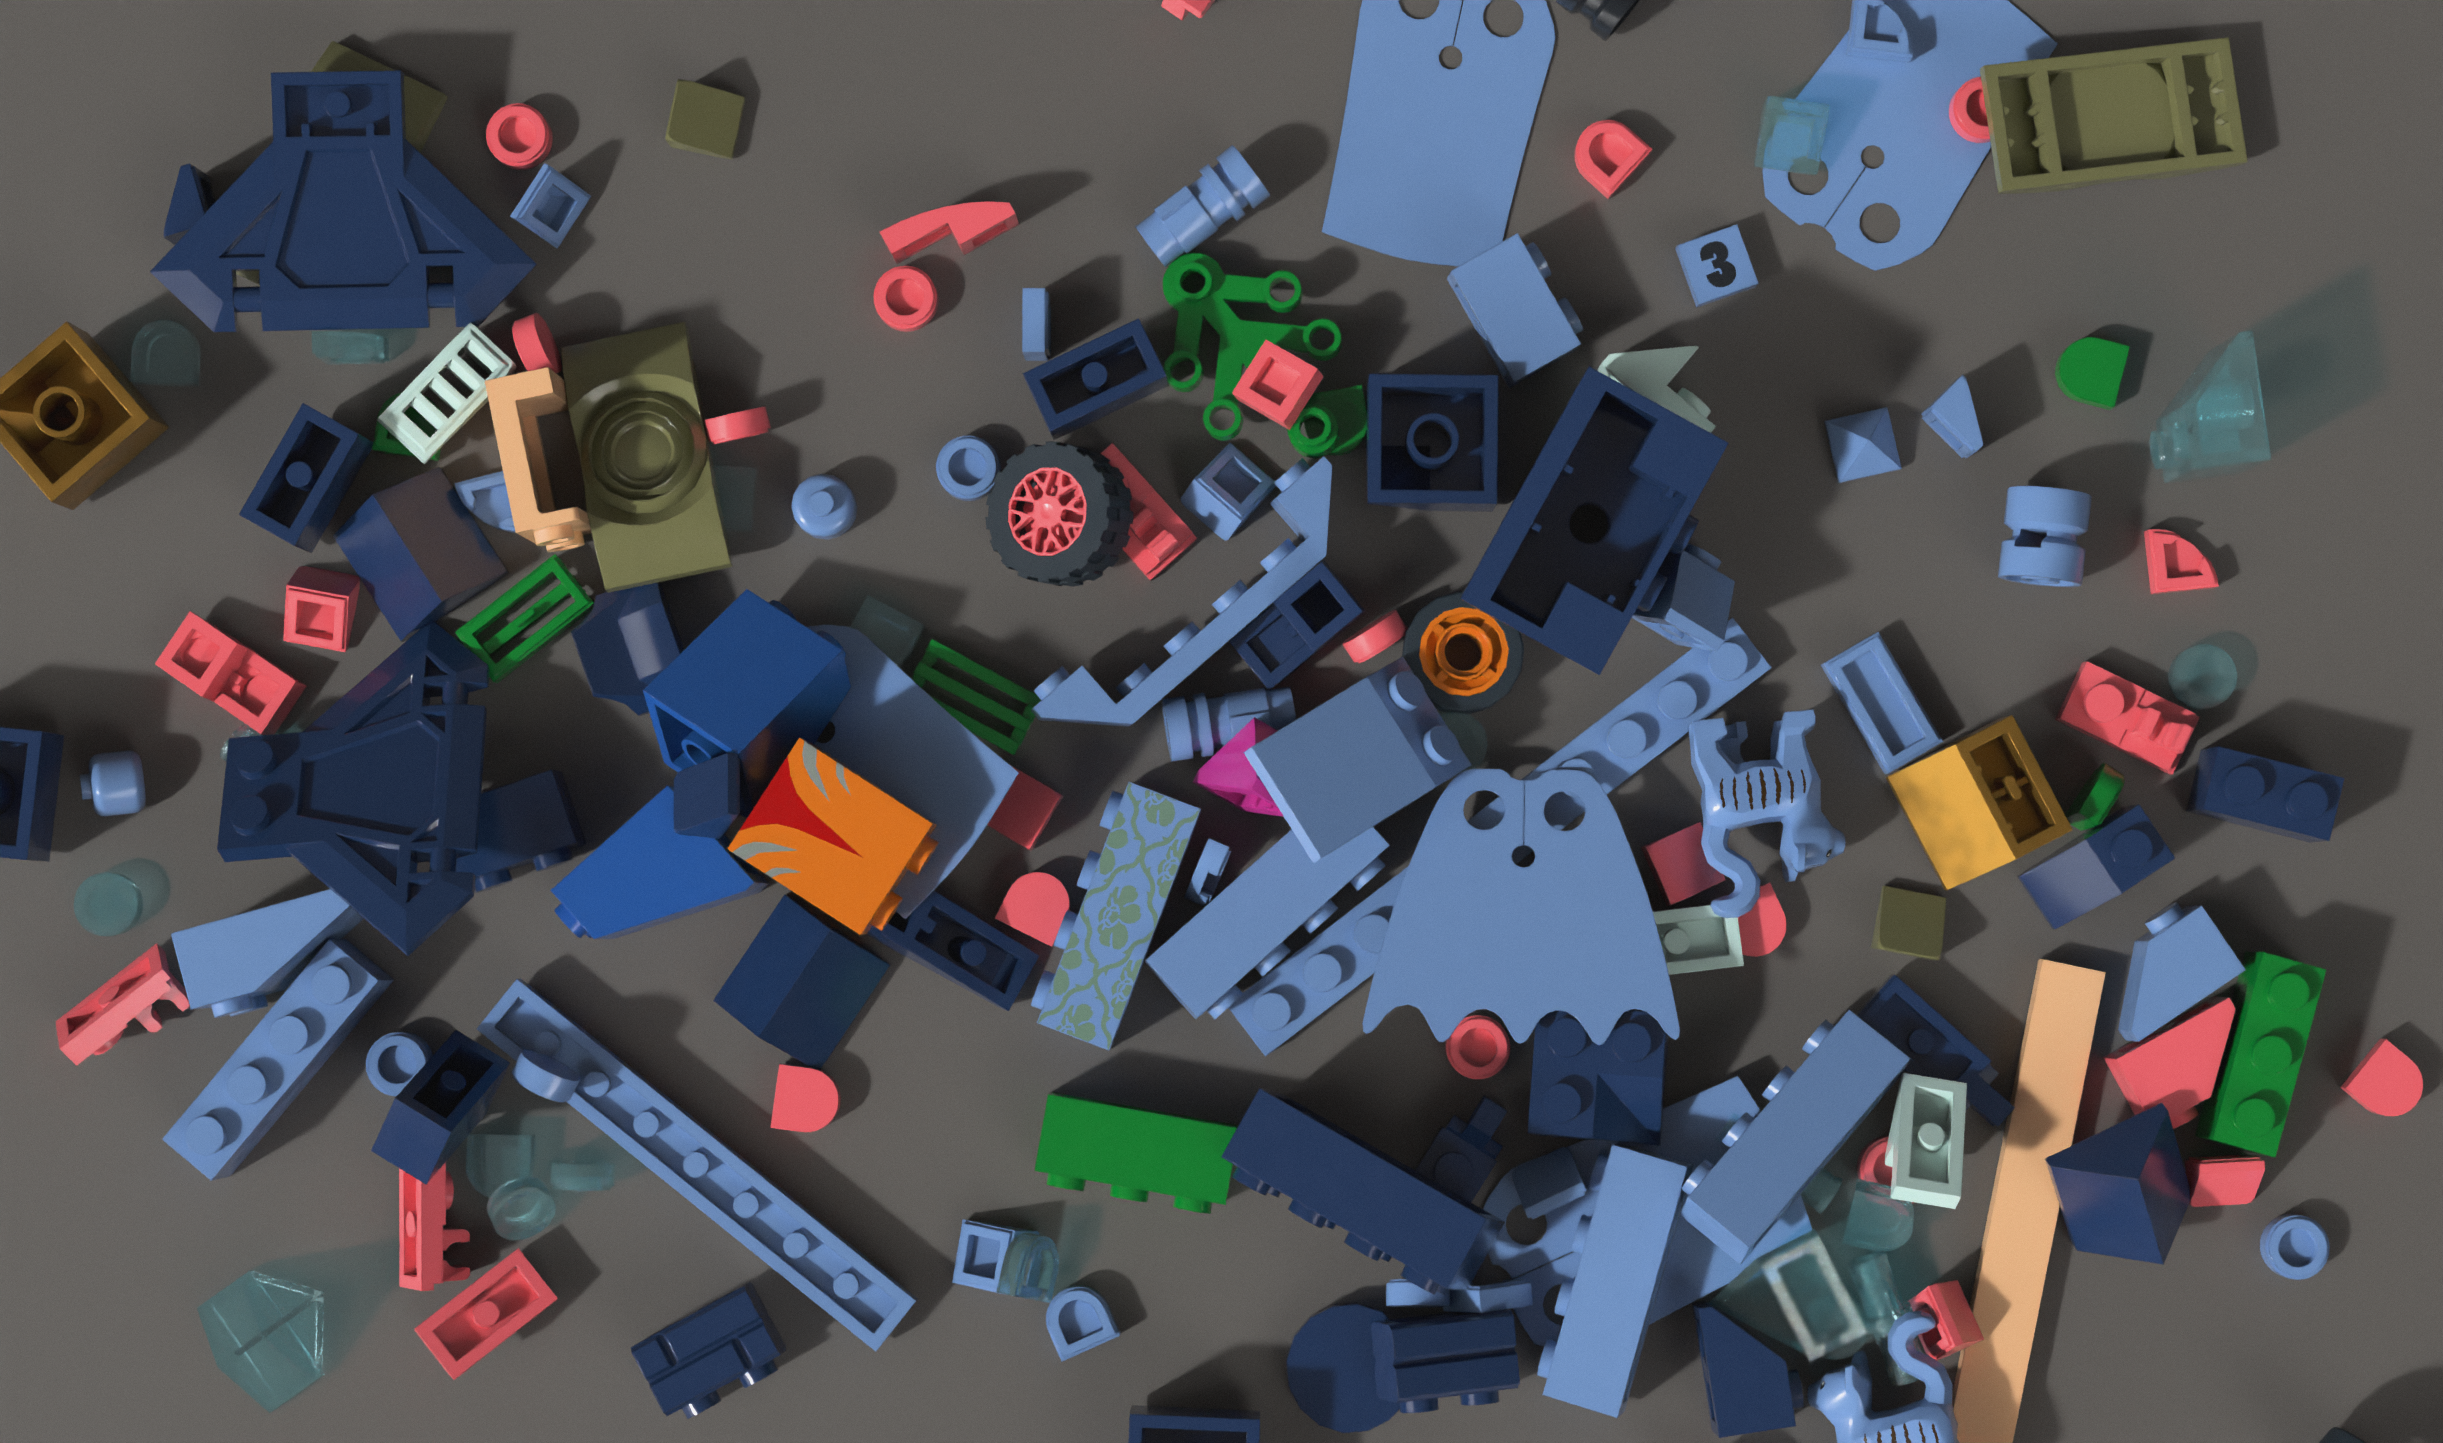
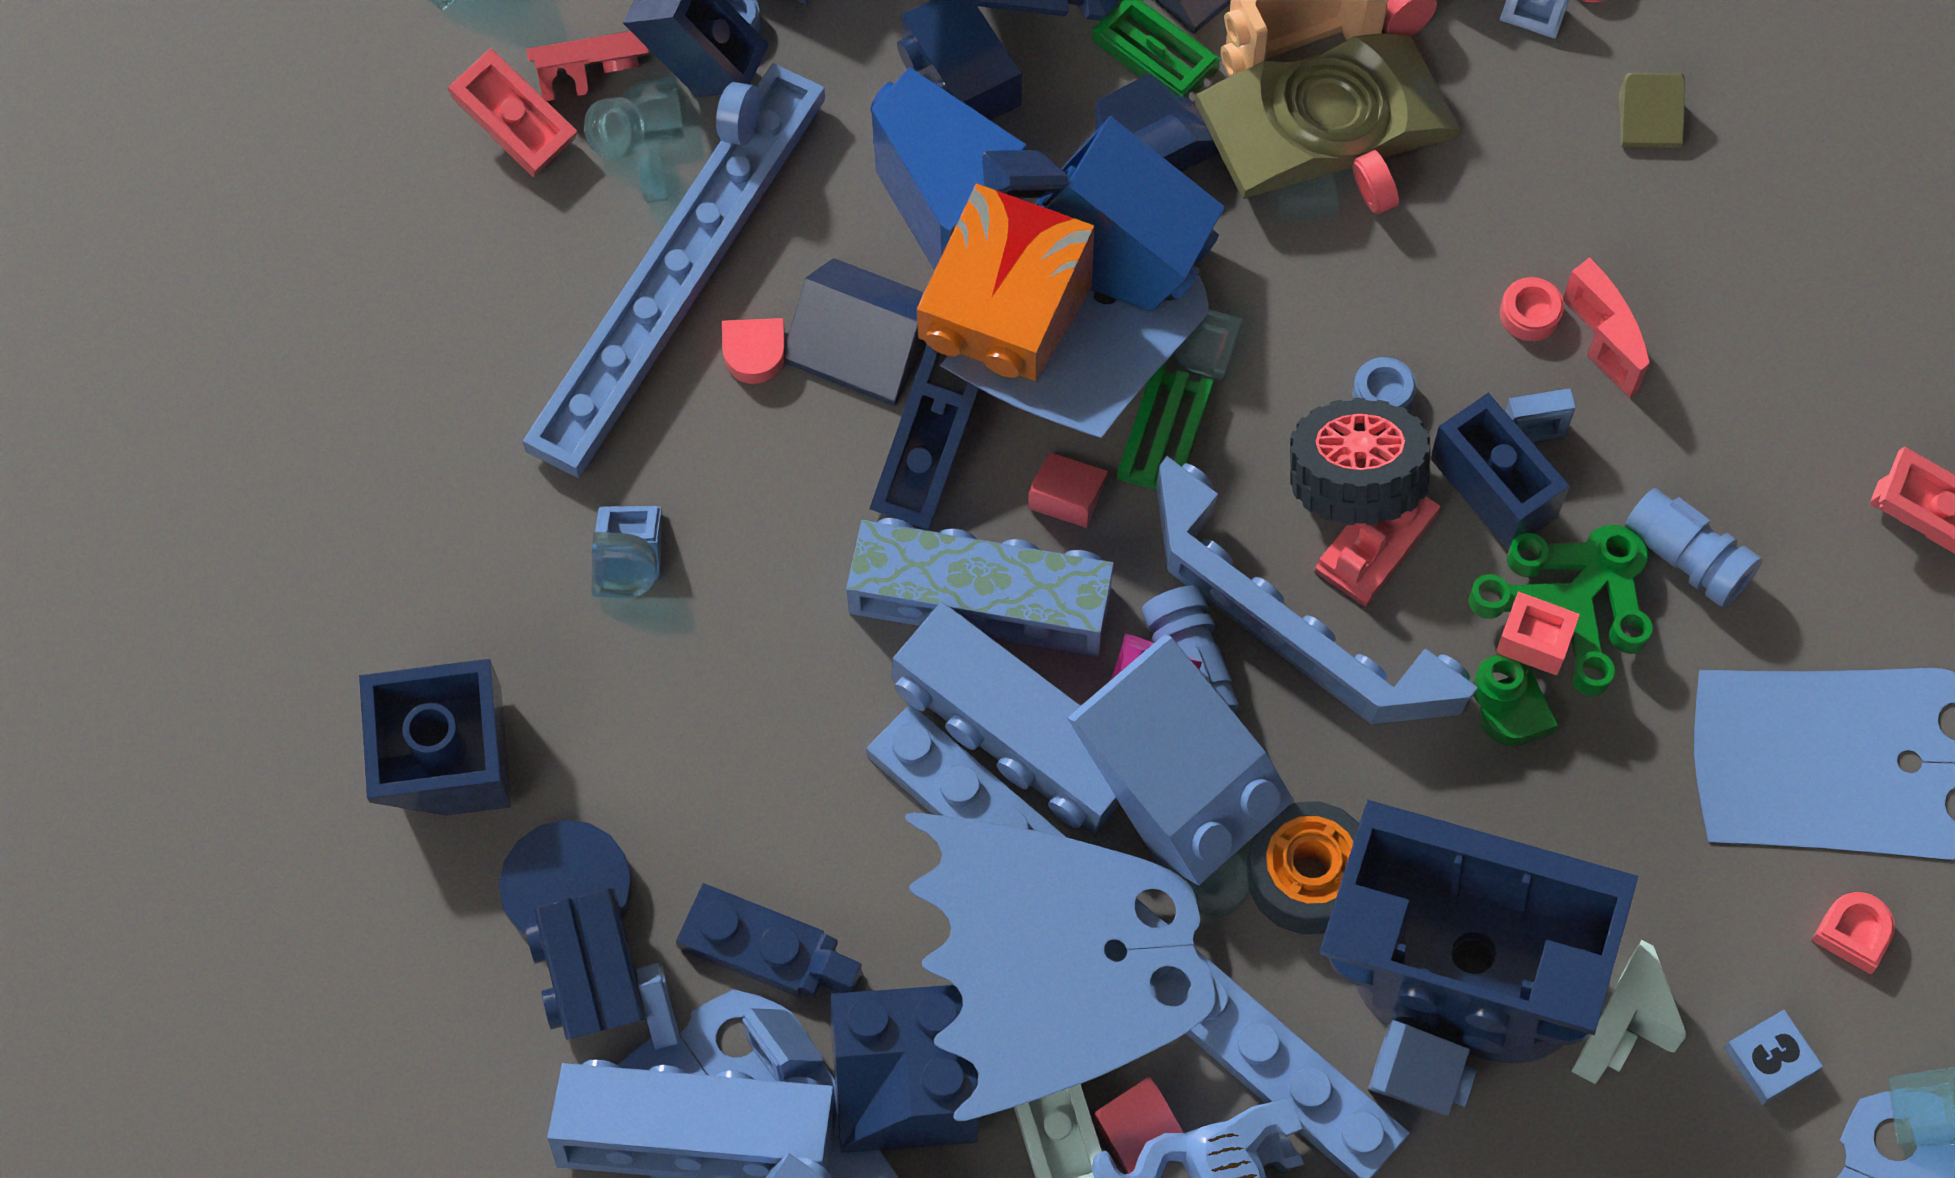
camera: 75 degrees right, 20 degrees down
dark blue brick [631,1282,787,1419] -> none
medium blue piece [791,474,858,540] -> none
coral tile [995,872,1070,947] -> none
green brick [1034,1092,1239,1214] -> none
medium blue tile [1046,1285,1121,1362] -> none
medium blue slope [1181,442,1276,541] -> none
medium blue tile [1184,838,1231,907] -> none
dark blue brick [1221,1088,1505,1295] -> none
dark blue brick [1229,561,1365,690] -> none
coral tile [1342,610,1408,664] -> none
dark blue slope [1366,374,1498,512] -> none
medium blue tile [1386,1279,1450,1307] -> none
coral tile [1445,1015,1510,1079] -> none
medium blue brick [1447,233,1583,388] -> none

